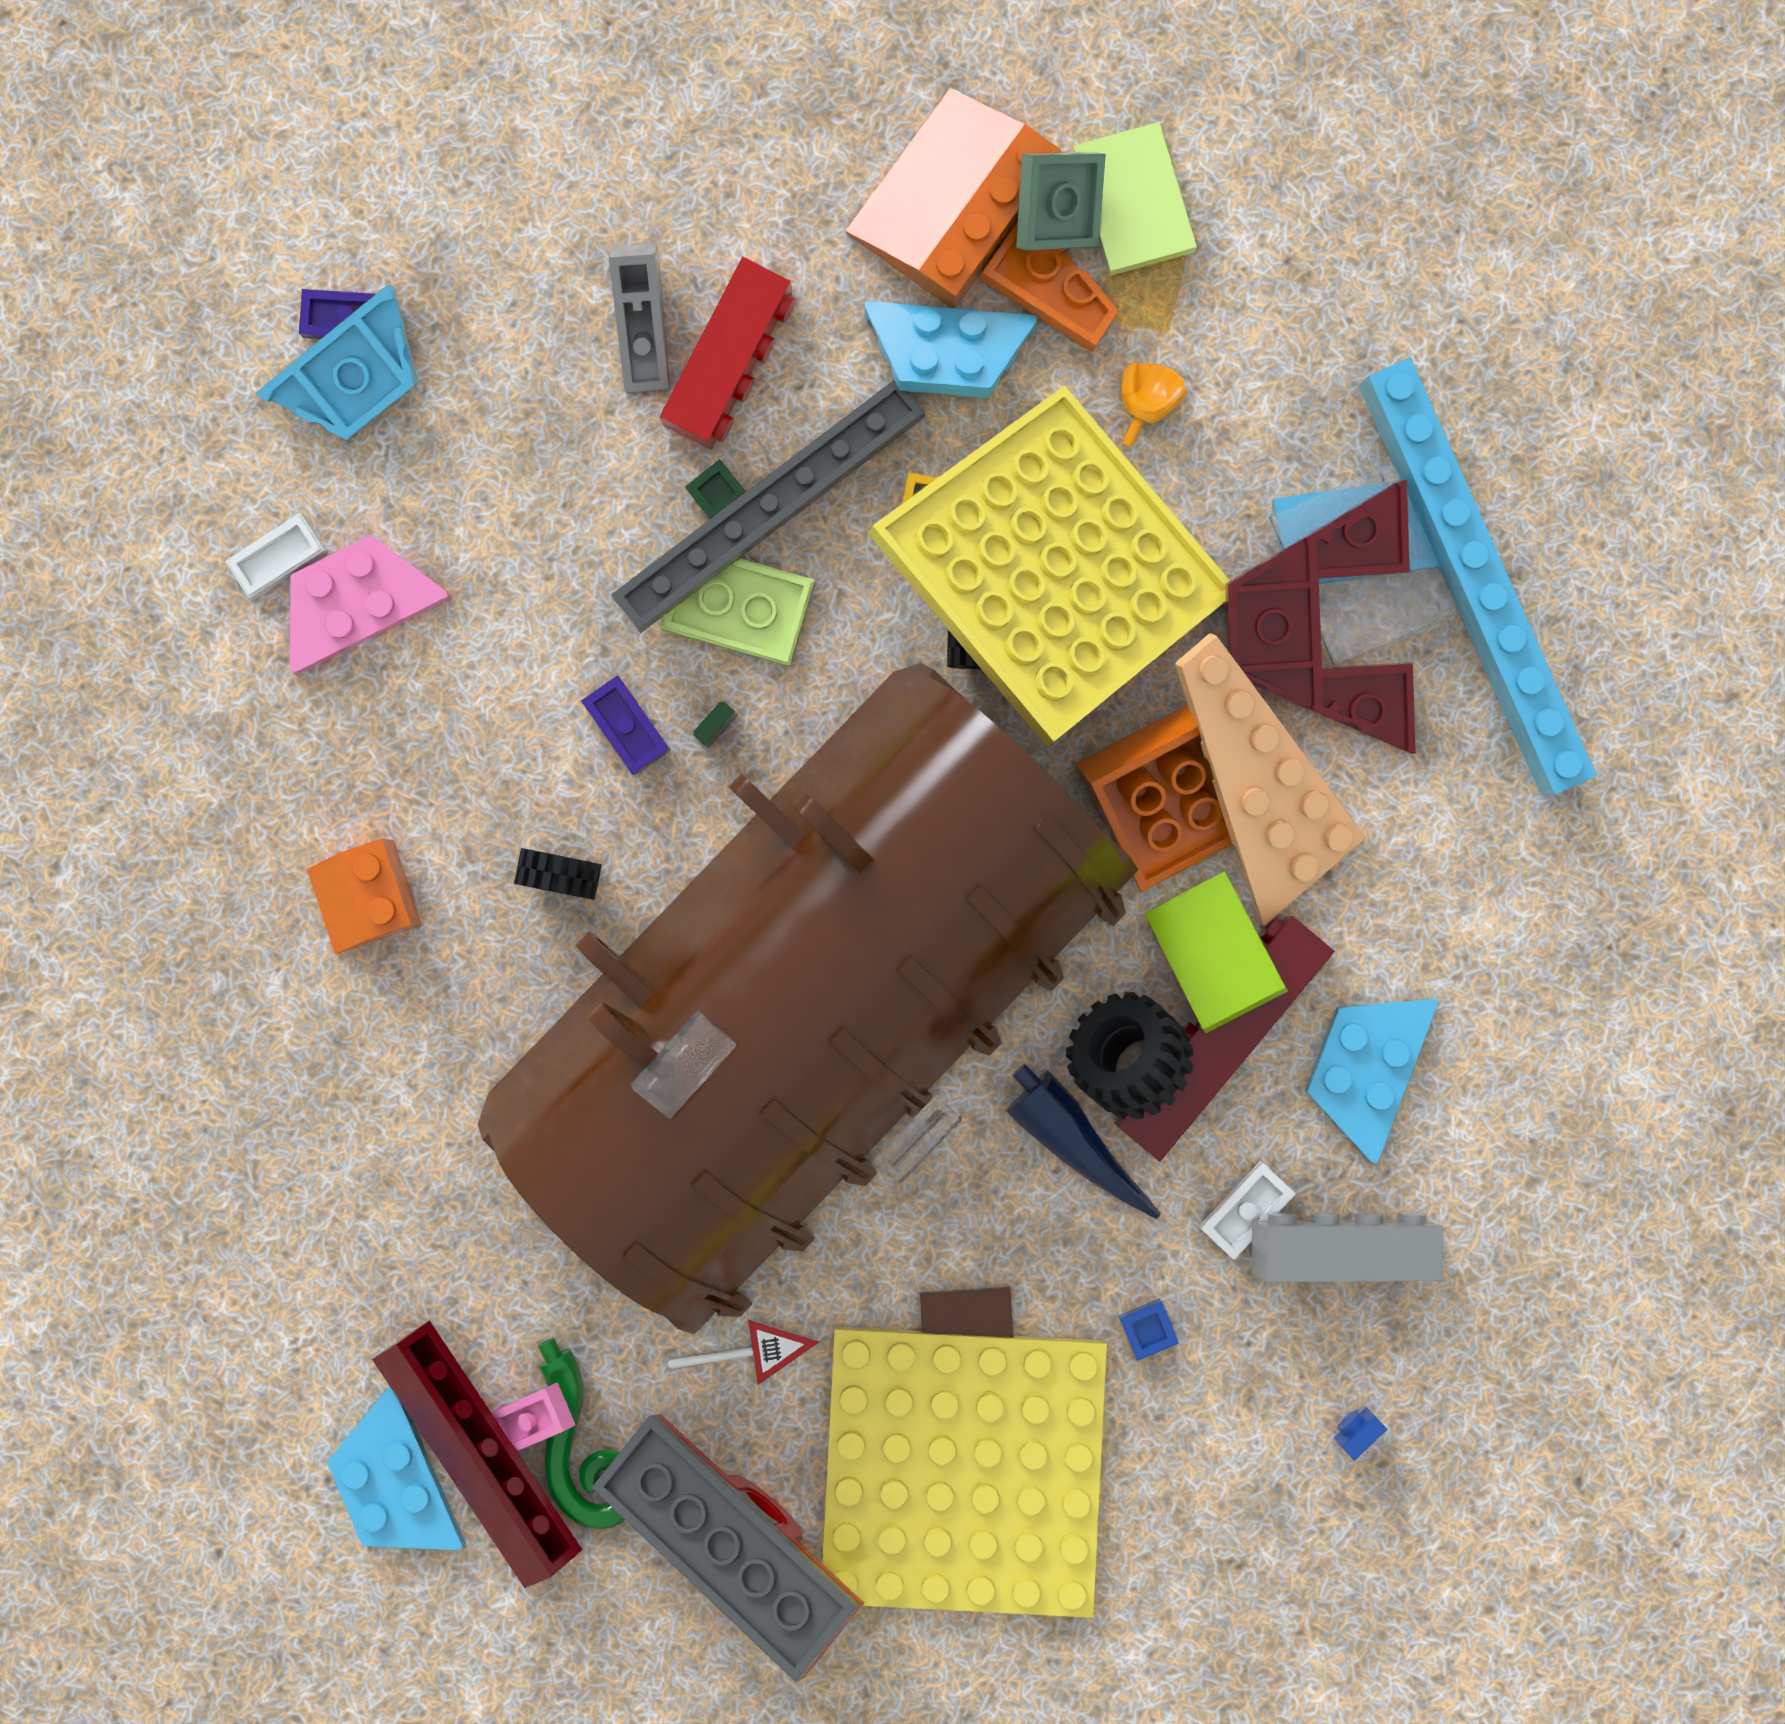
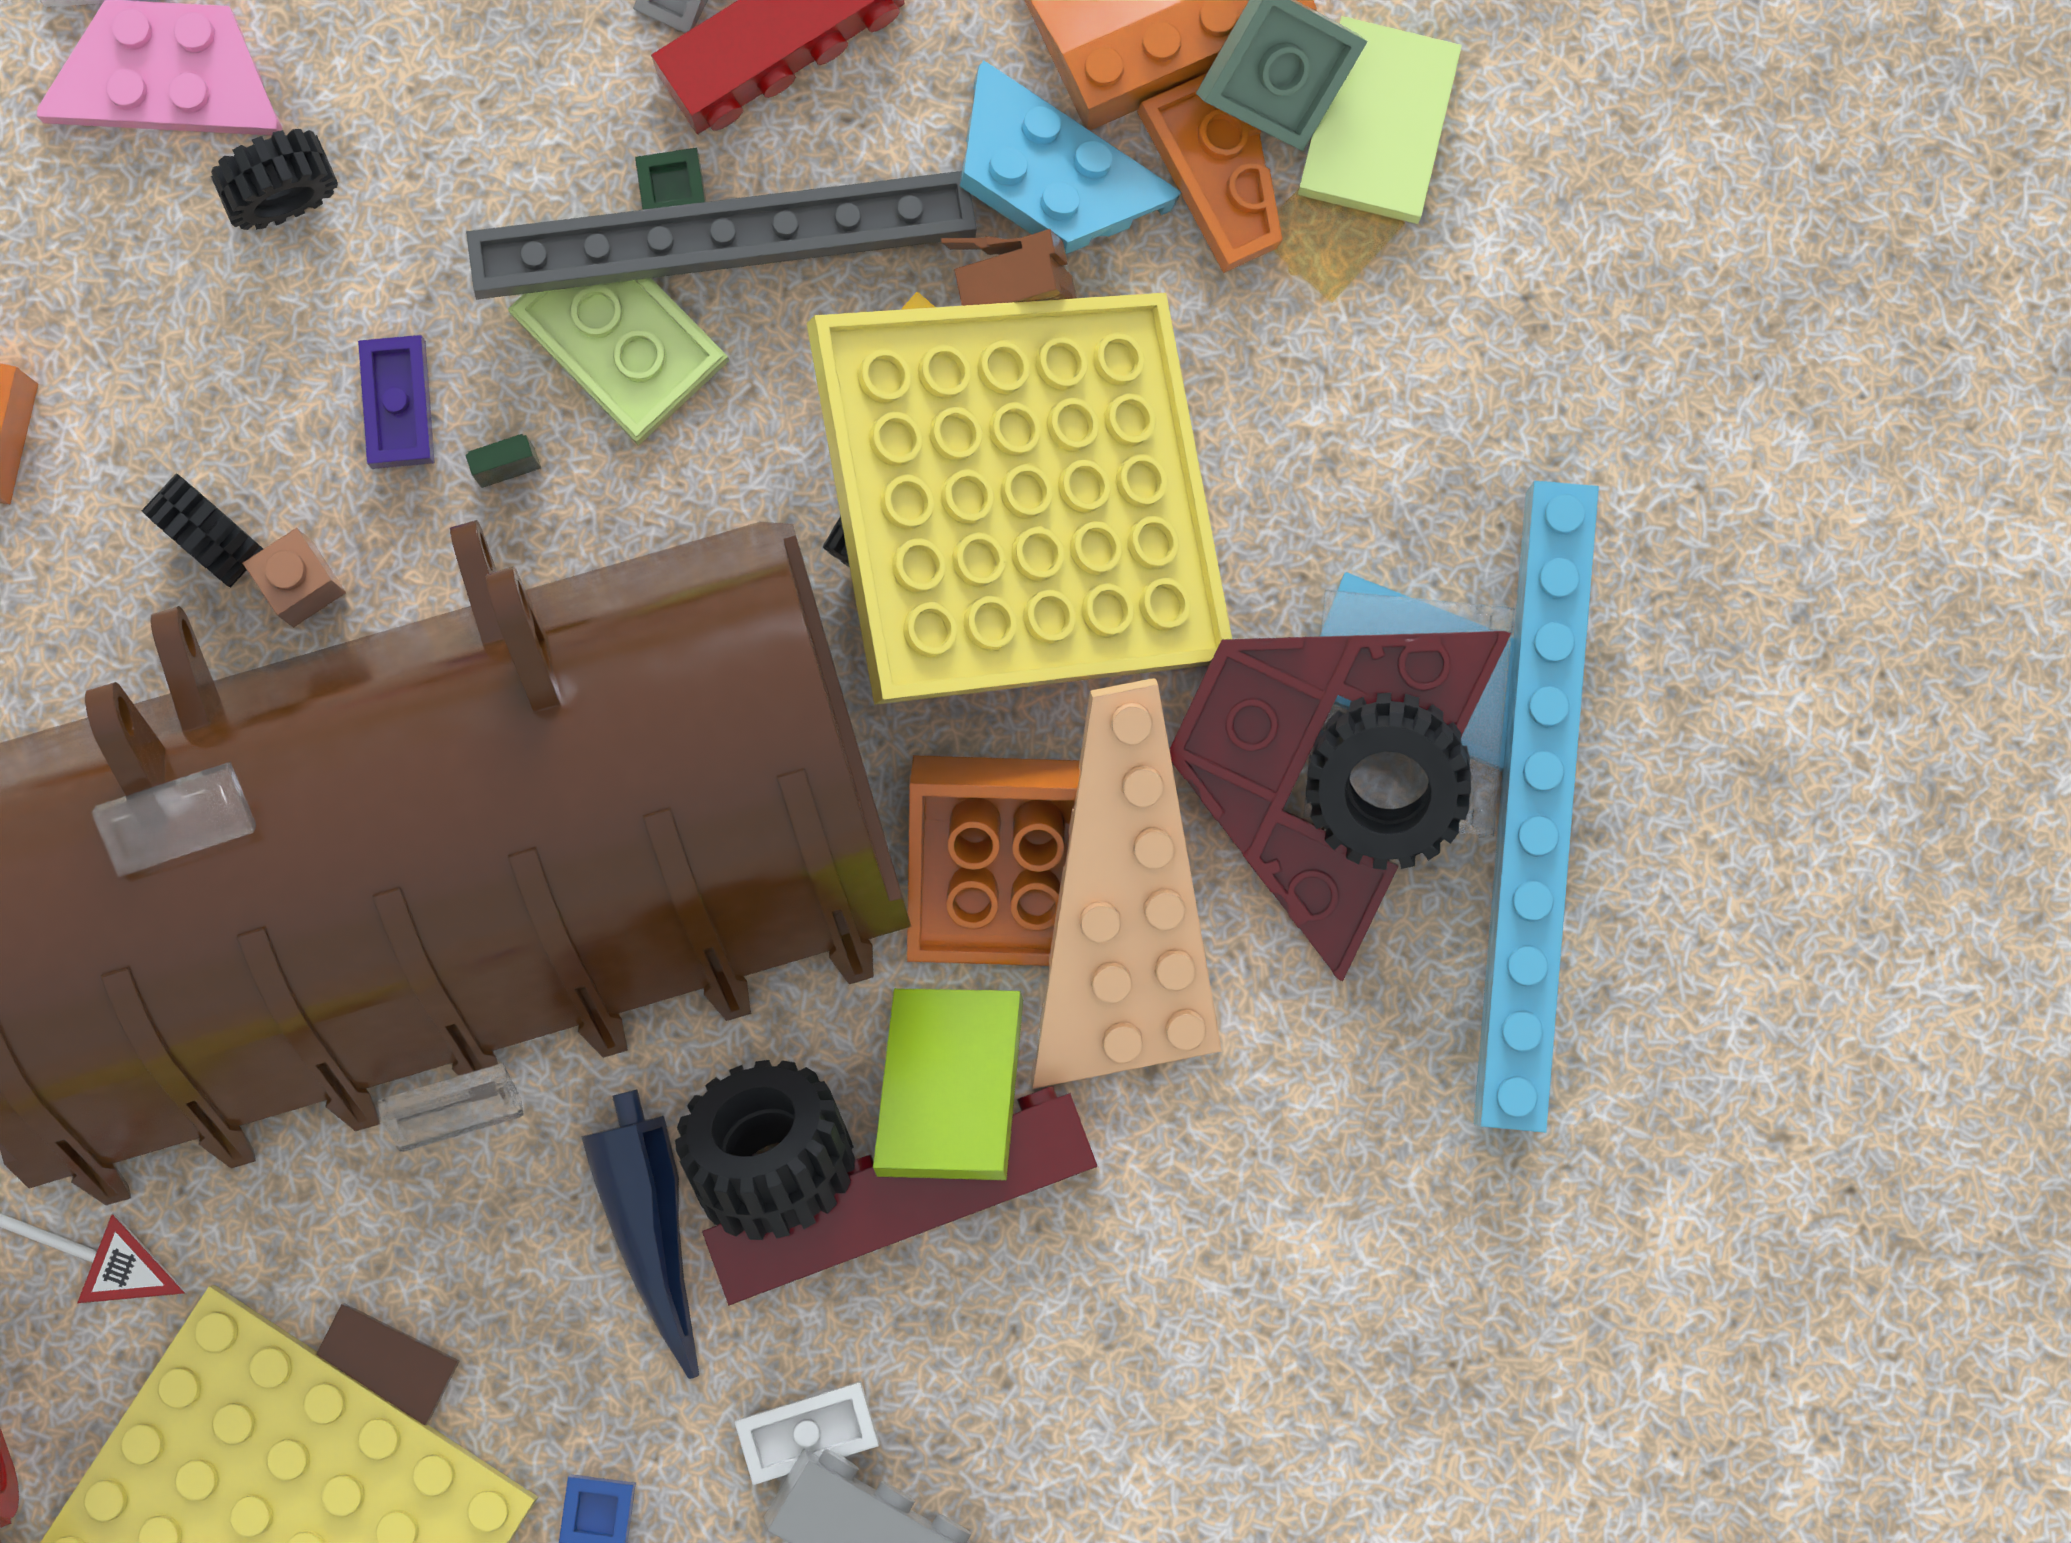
camera: 25 degrees right, 5 degrees down
light orange piece [1121,362,1187,448] -> none
medium azure wing [1305,998,1439,1164] -> none
none -> black tyre [211,129,338,230]
none -> nougat brick [243,528,346,628]
none -> dark orange piece [941,229,1077,306]
none -> black tyre [1306,692,1471,870]

